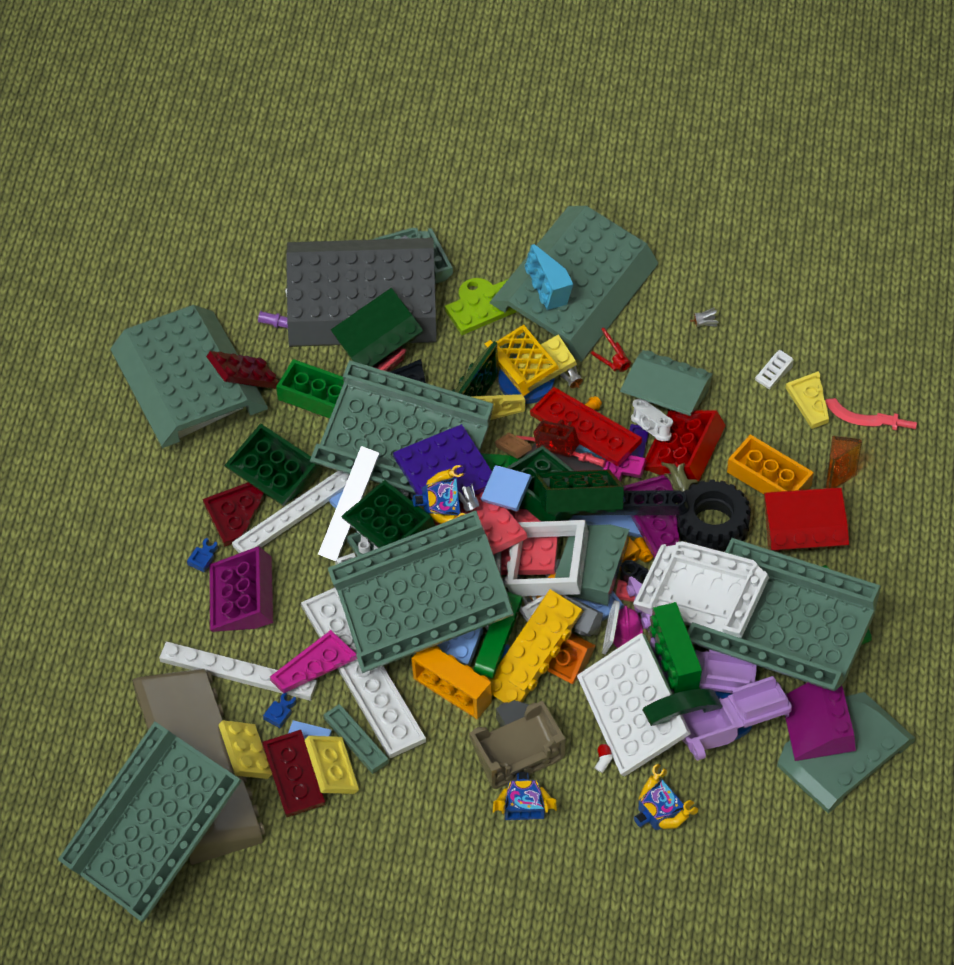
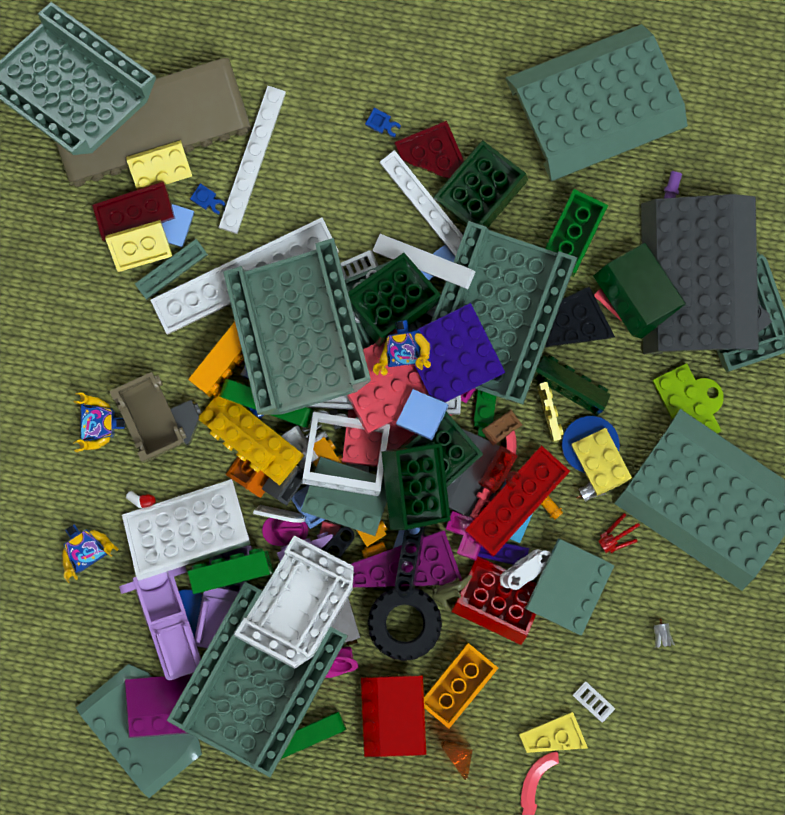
camera: 90 degrees right, 30 degrees up
dark red plate [206,351,279,389] -> none
magenta slope [210,546,273,632] -> none
dark pink wing [270,630,357,693] -> none
flat silver piece [458,484,479,512] -> none
yellow fence [484,324,559,396] -> none
medium azure slope [525,244,573,310] -> none
dark green slope [642,689,723,726] -> none

